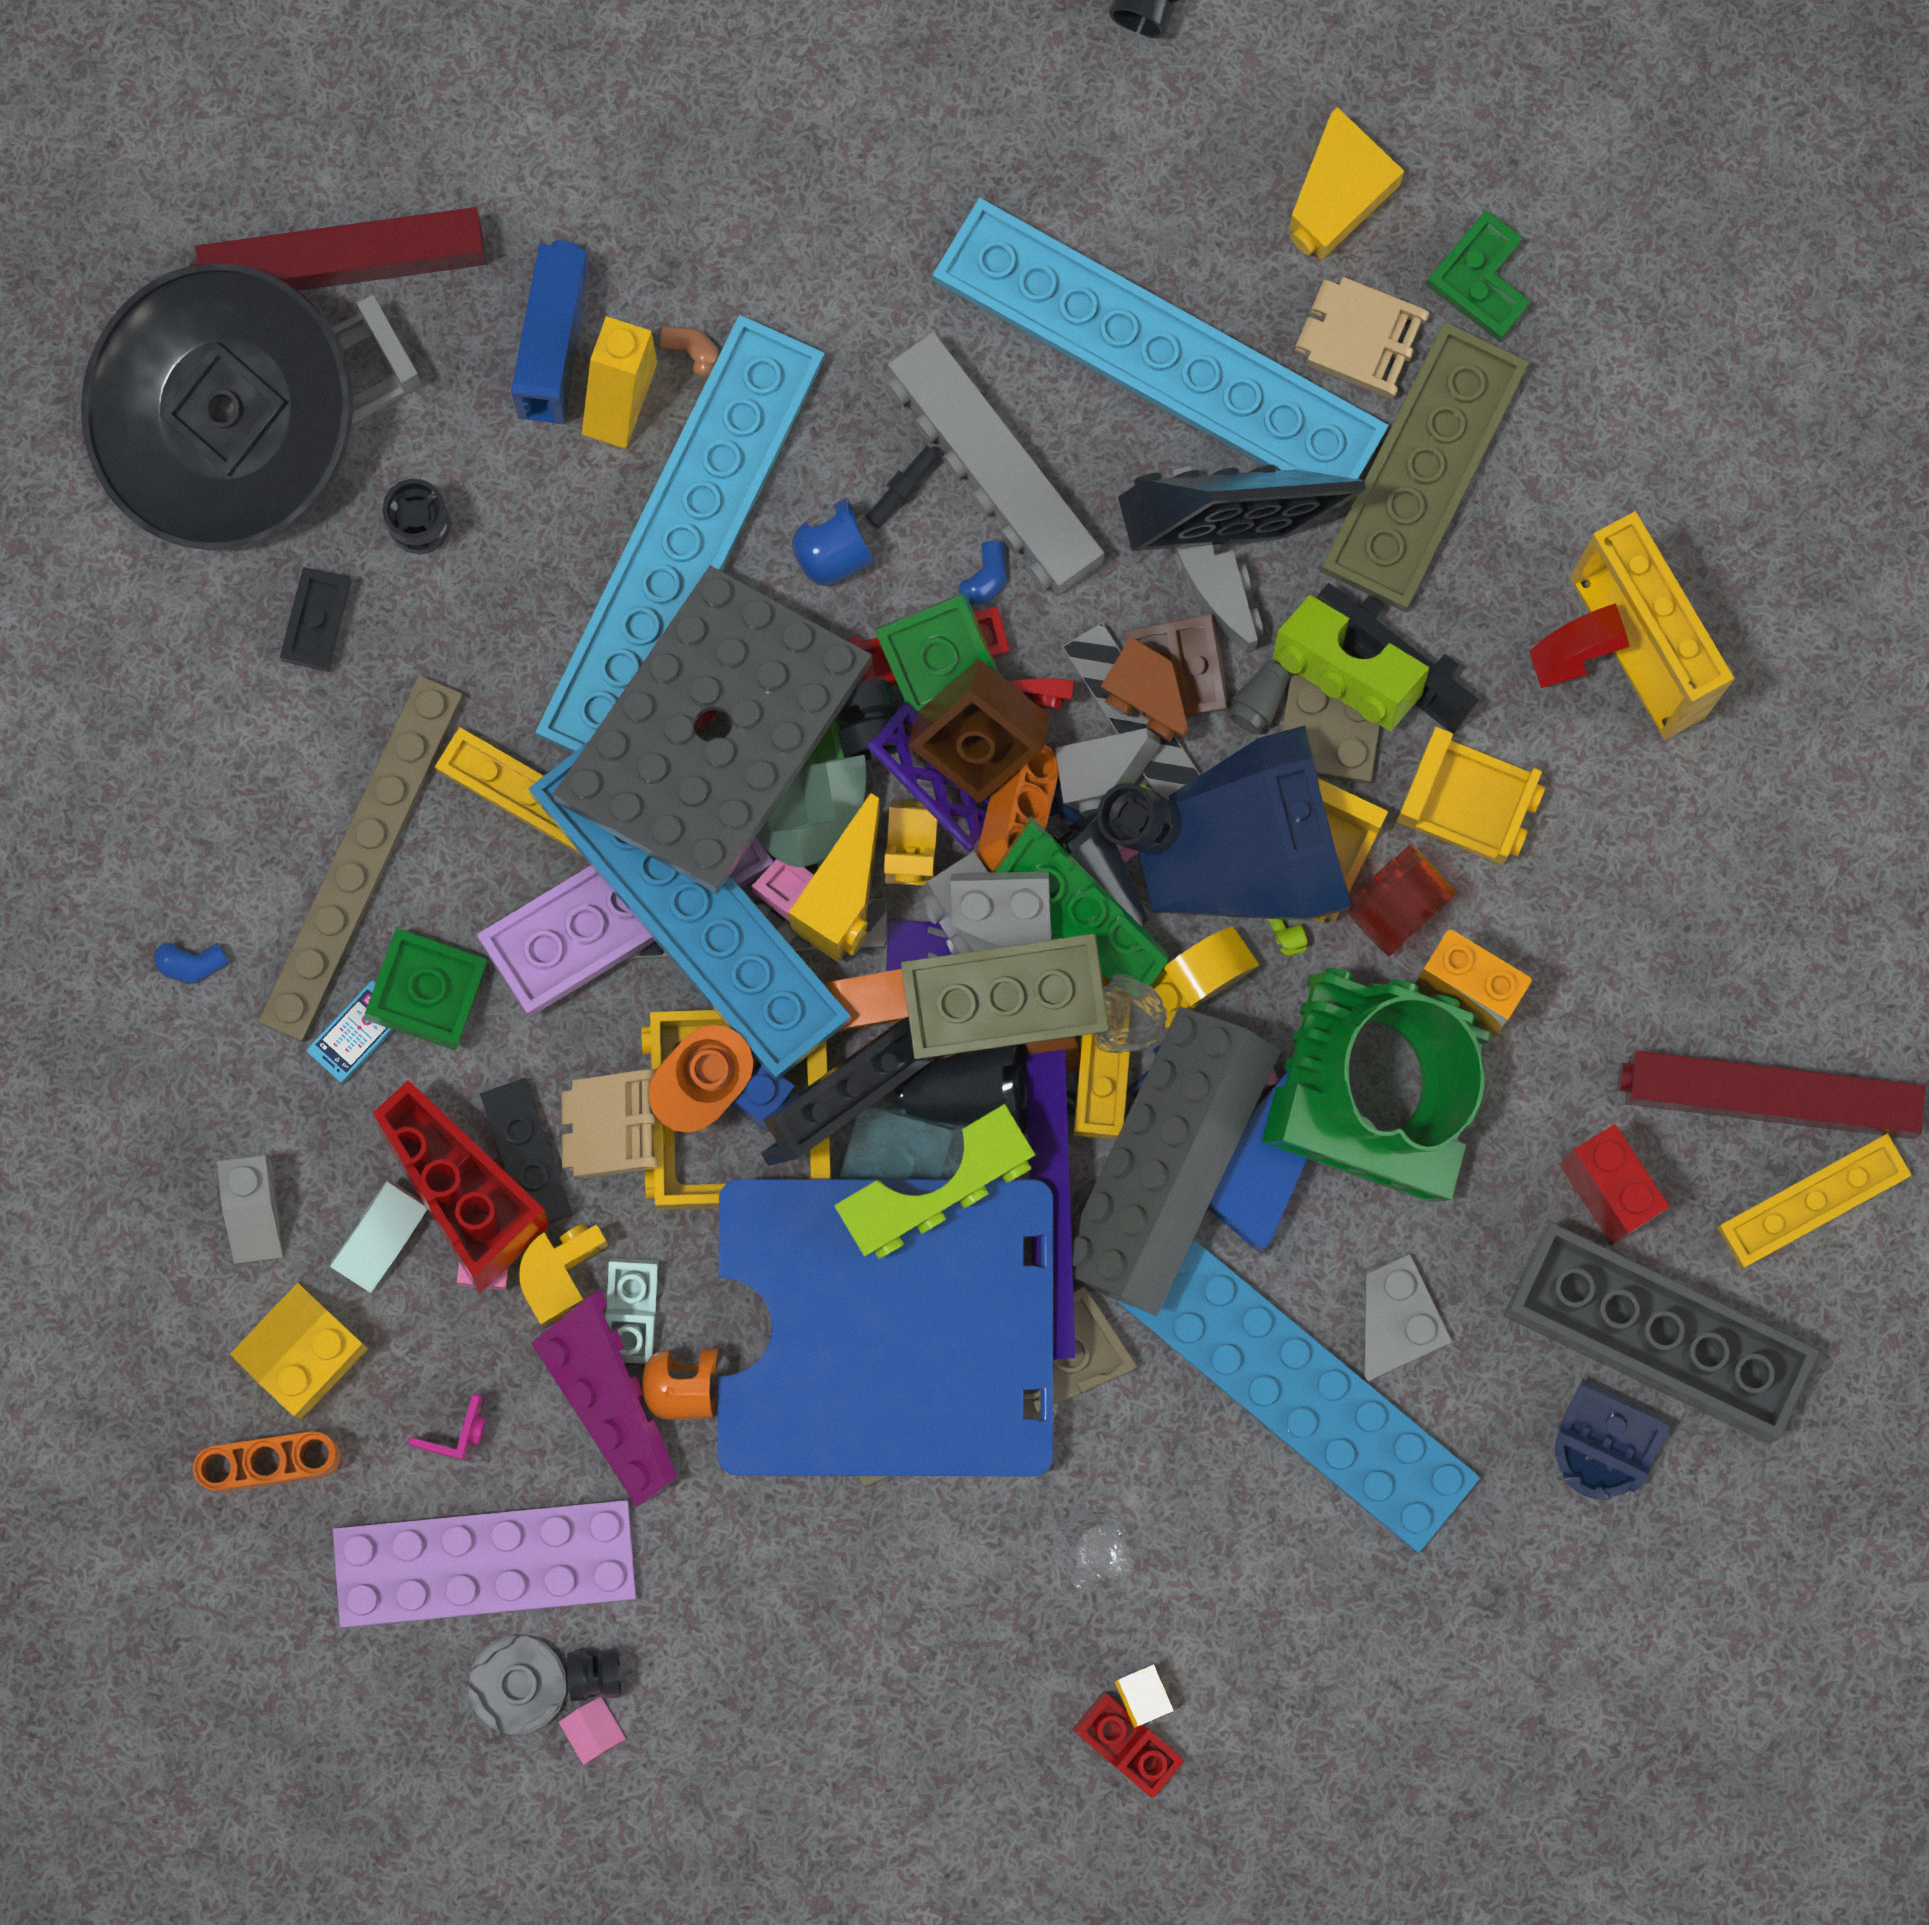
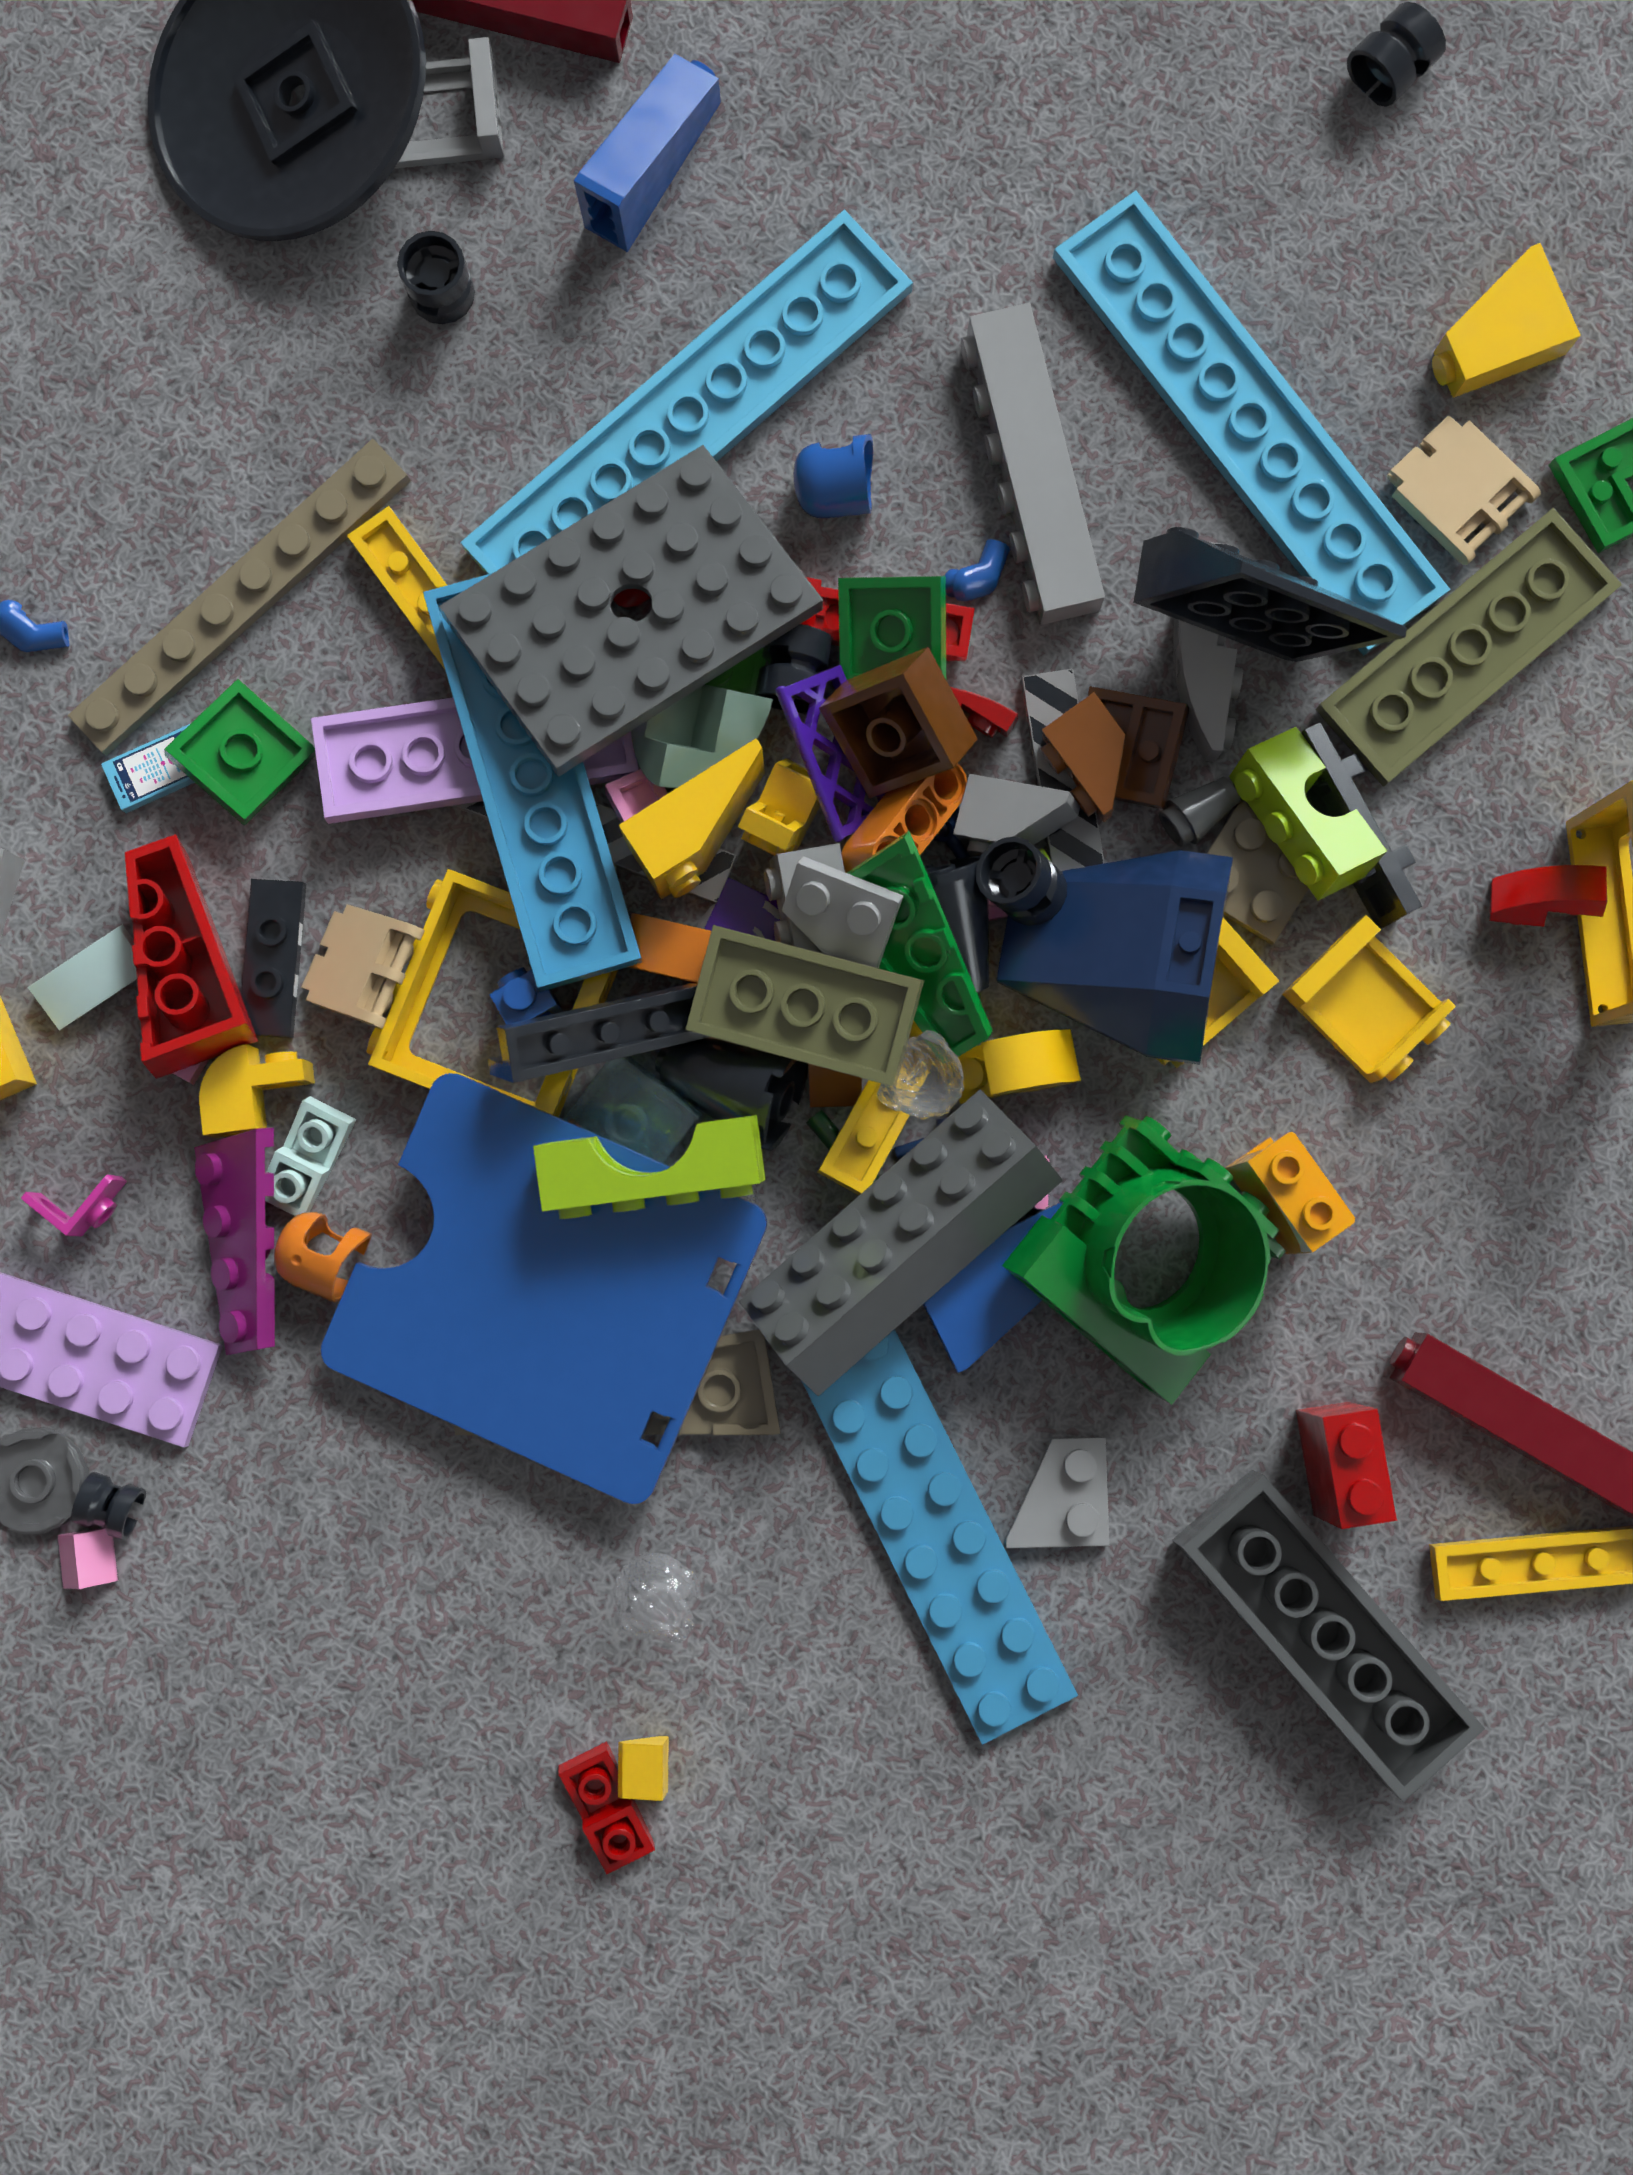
camera: 30 degrees right, 5 degrees up
black plate [280,567,352,672] -> none
yellow slope [582,316,657,450] -> none
orange piece [648,1024,754,1133] -> none
nougat arm [660,325,720,377] -> none
black bar [865,445,941,529] -> none
dark purple sticker [1025,1049,1076,1360] -> none
lime hand [1267,919,1307,956] -> none
clear red brick [1345,844,1458,958] -> none
dark blue slope [1555,1378,1672,1500] -> none

